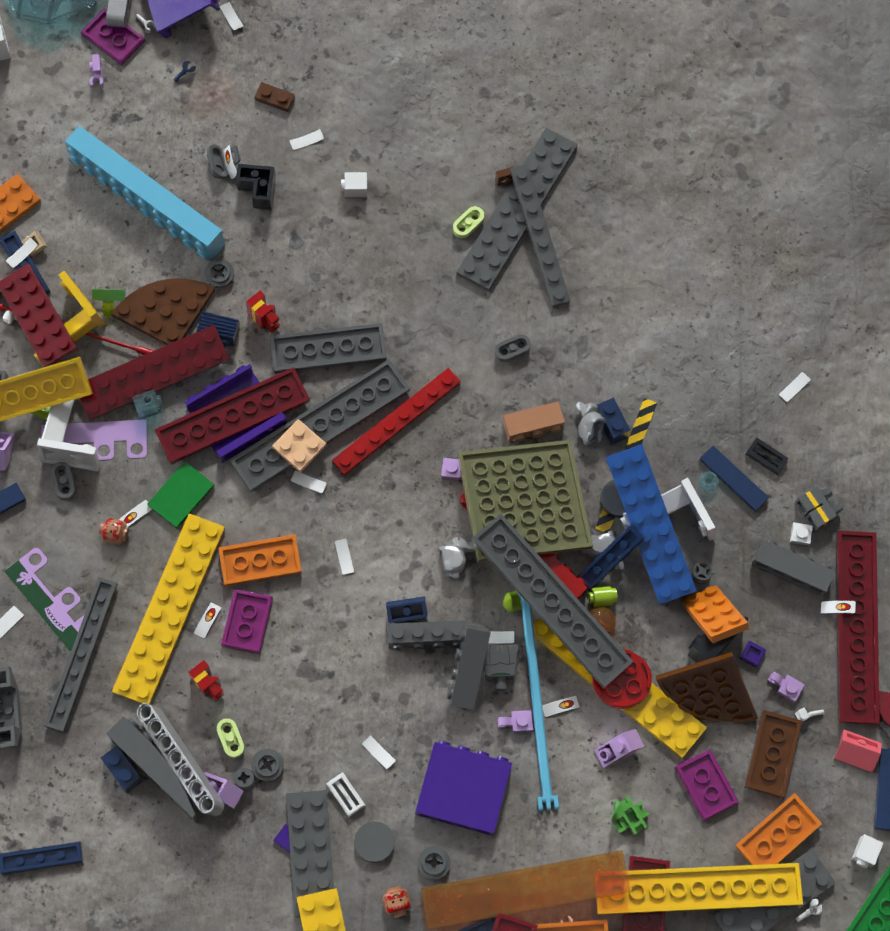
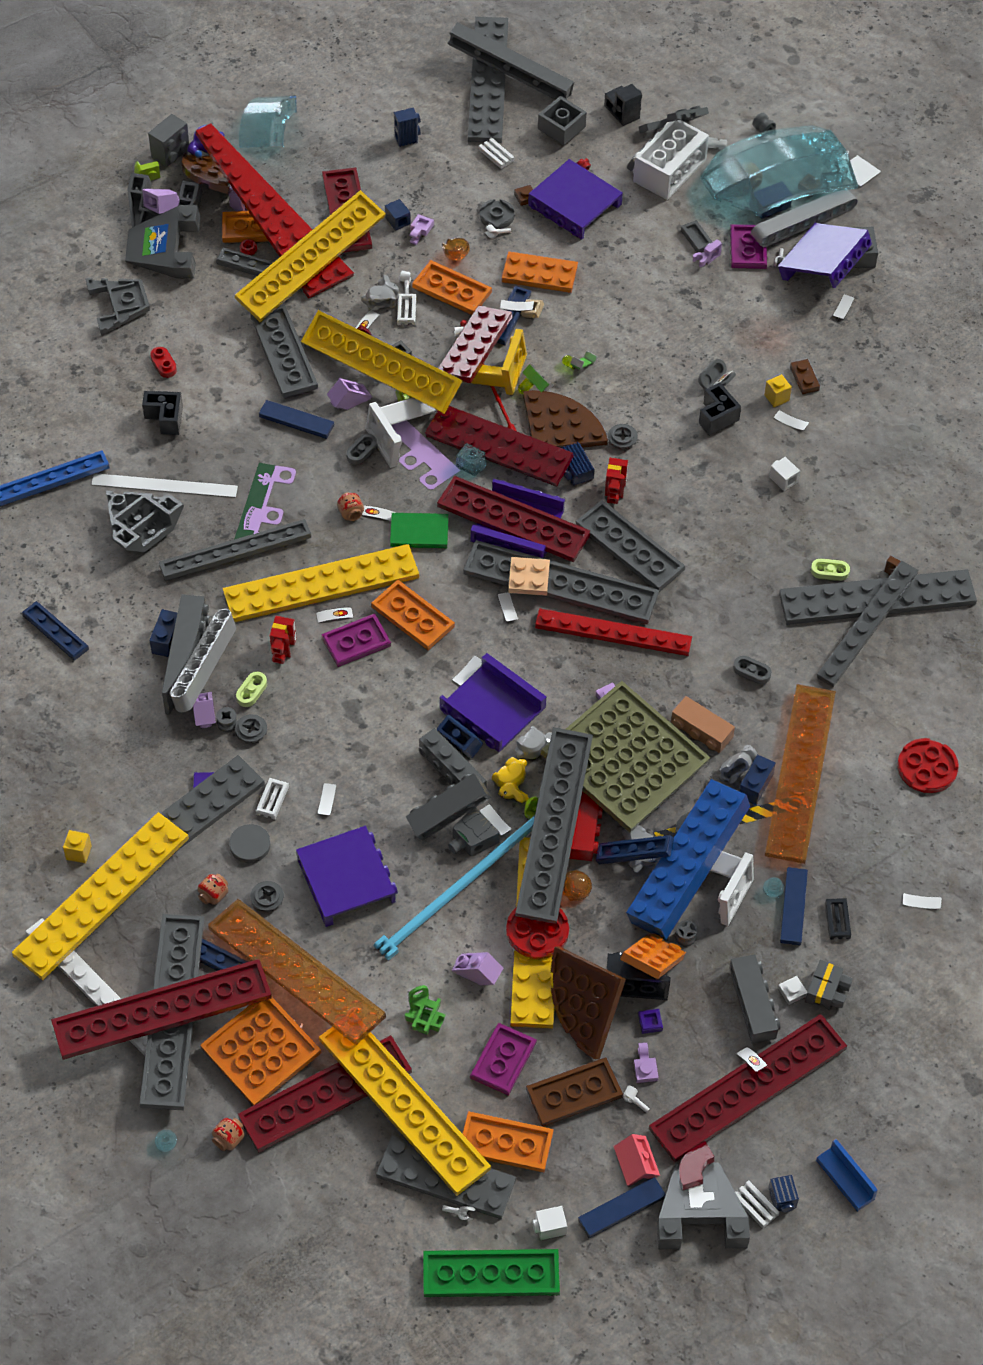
camera: 55 degrees right, 15 degrees down
medium azure brick [65,126,225,261] -> none
dark blue hand [173,61,196,82] -> none
lavender plate [497,710,533,733] -> none
white sticker [542,696,580,717] -> none
lime brick [588,586,618,608] -> none
none -> dark purple panel [439,653,547,752]
none -> yellow animal [491,757,529,803]
none -> piece [562,351,597,370]
none -> dark grey tile [681,220,713,253]
none -> yellow brick [764,374,792,407]
none -> clear orange plate [765,684,836,864]
none -> red tile [897,738,959,793]

